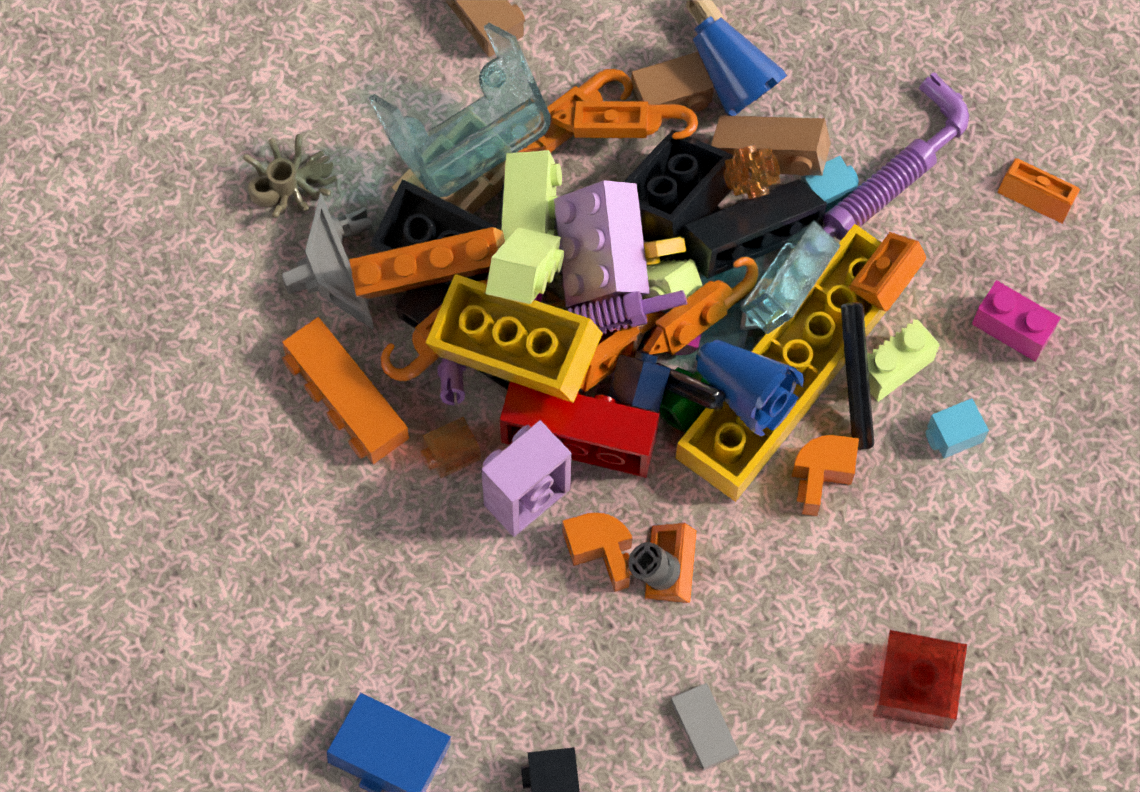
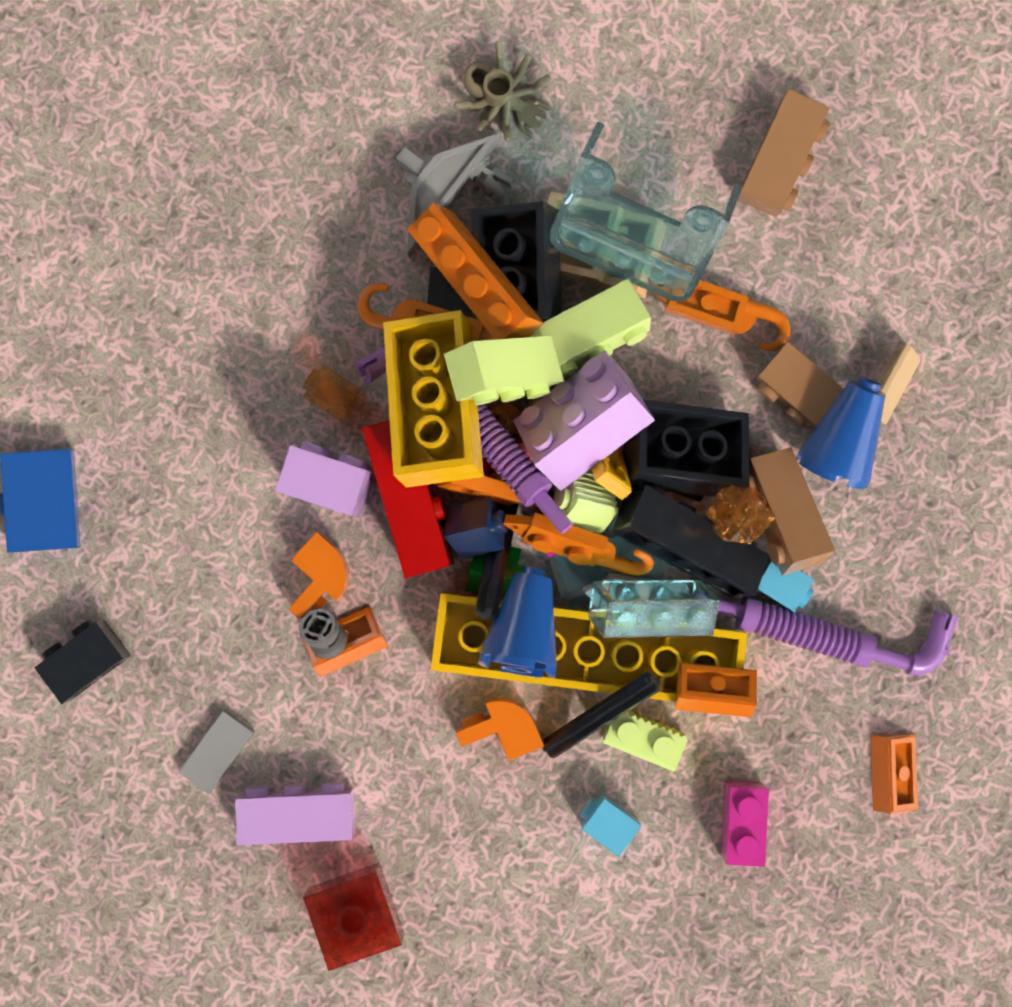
camera: 60 degrees right, 20 degrees up
orange brick [282,317,409,464] -> none
orange plate [552,101,698,140] -> none
none -> lavender brick [235,782,356,845]

